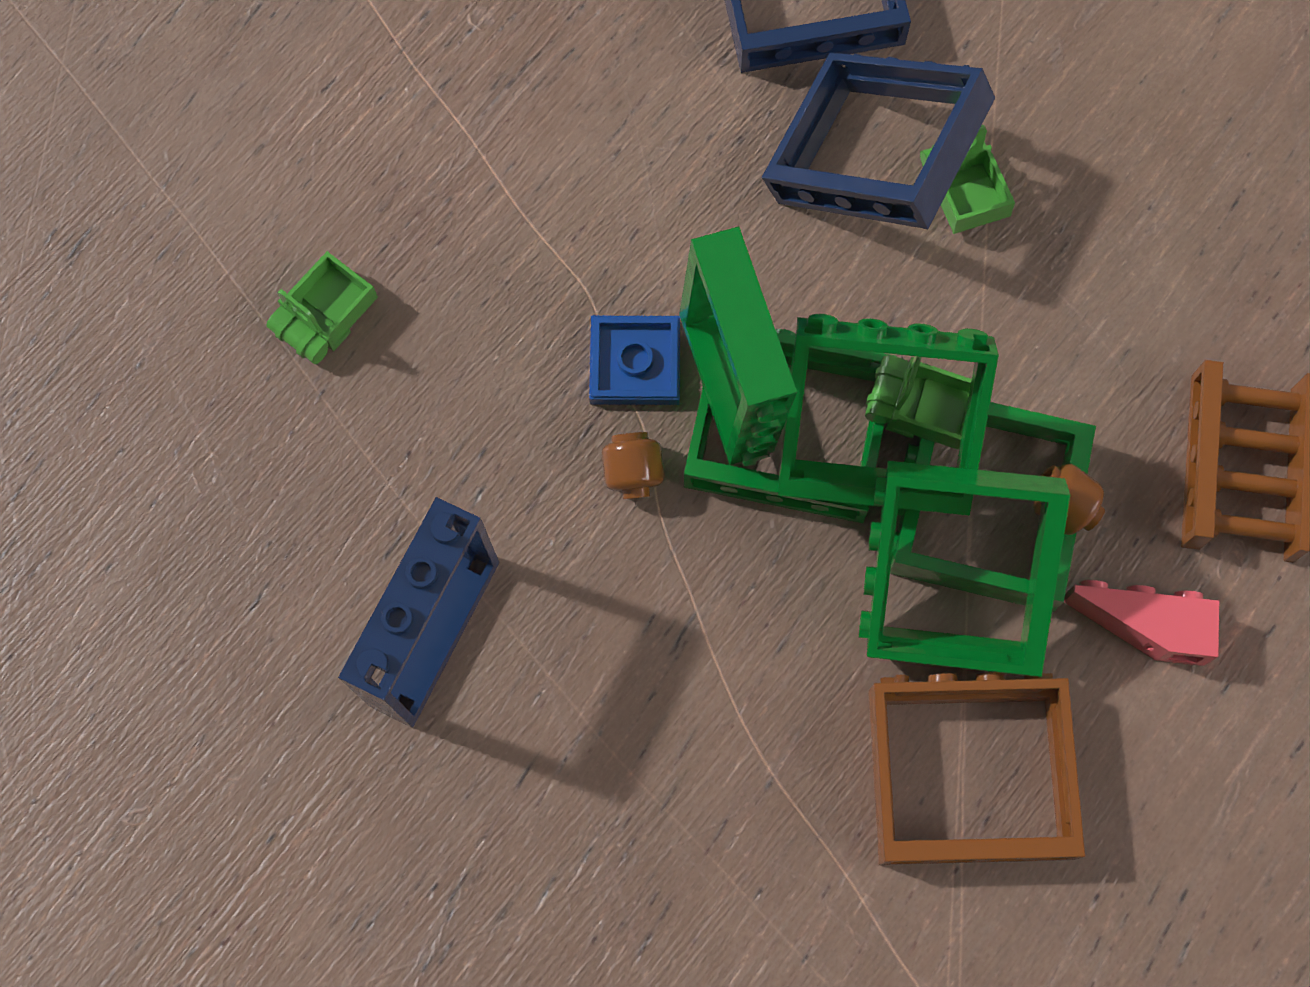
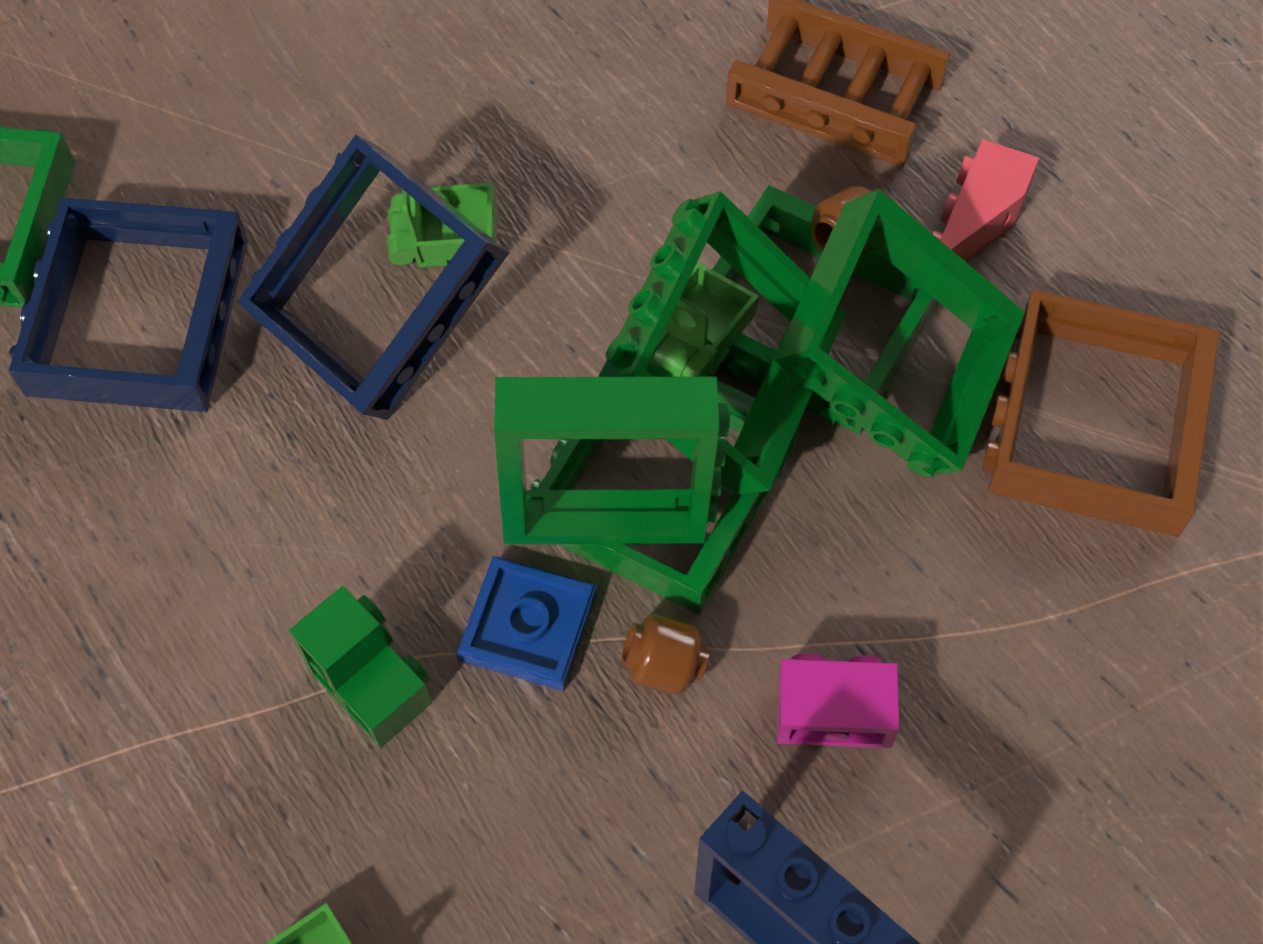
camera: 75 degrees left, 10 degrees down
none -> green brick [288,585,432,748]
none -> dark pink brick [777,653,899,748]

